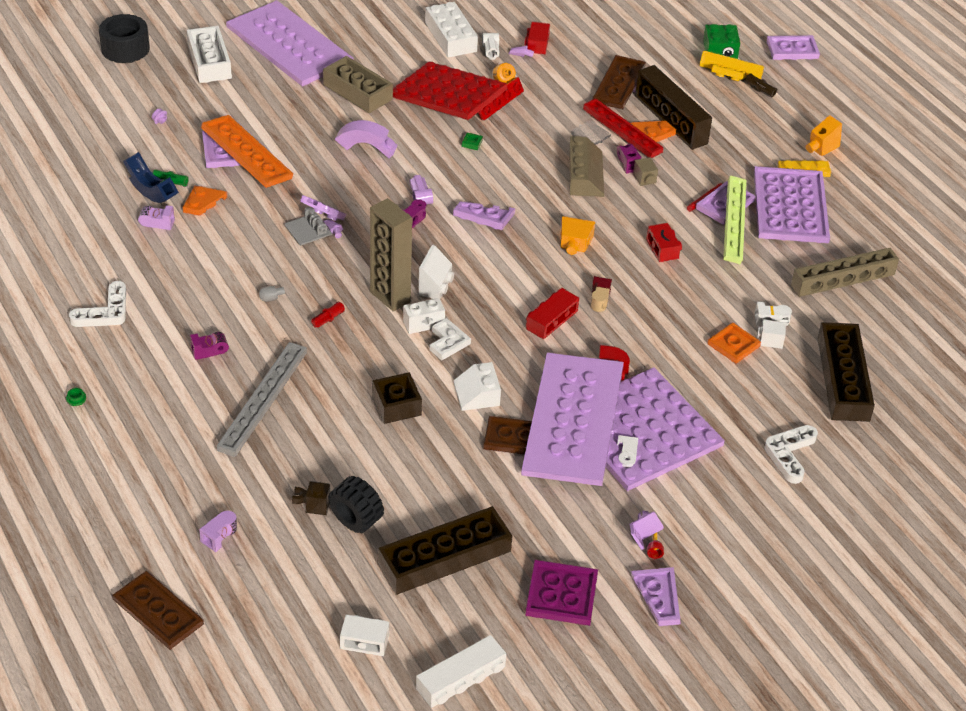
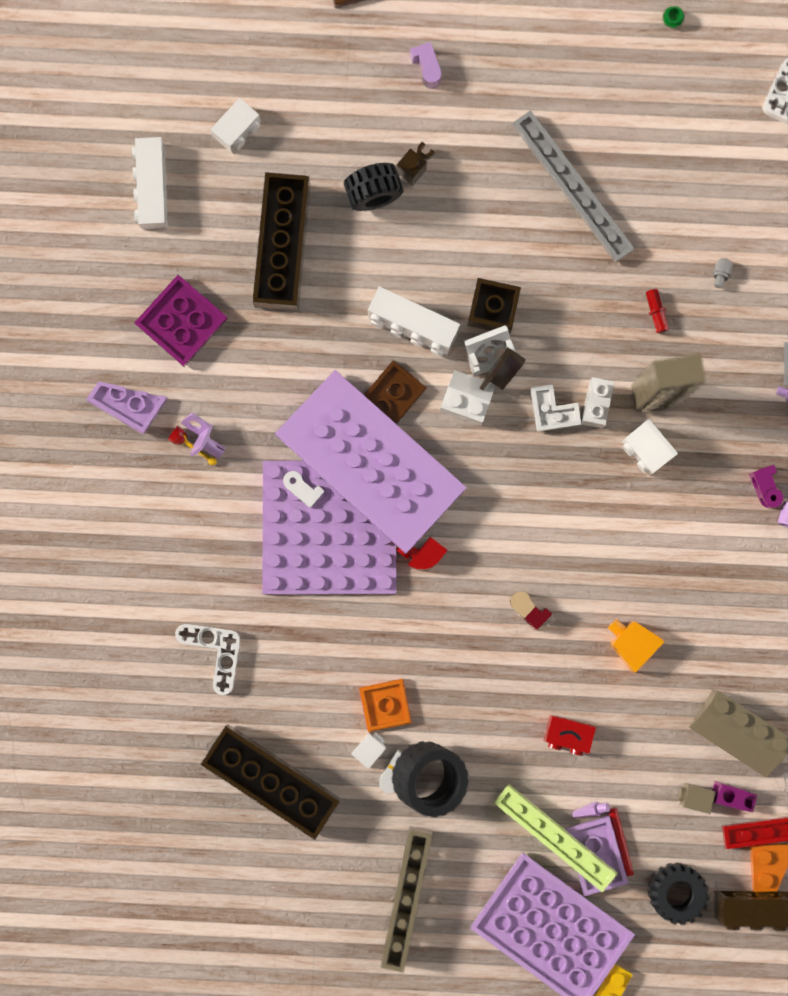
camera: 125 degrees right, 40 degrees up
magenta leg [190,332,229,360] -> none
lavender wing [453,201,515,230] -> none
red brick [526,288,579,340] -> none
none -> white brick [367,286,460,357]
none -> black tyre [392,741,469,818]
none -> white piece [464,325,516,376]
none -> dark brown panel [479,347,526,391]
none -> lavender bar [572,801,610,818]
none -> black tyre [648,863,710,925]

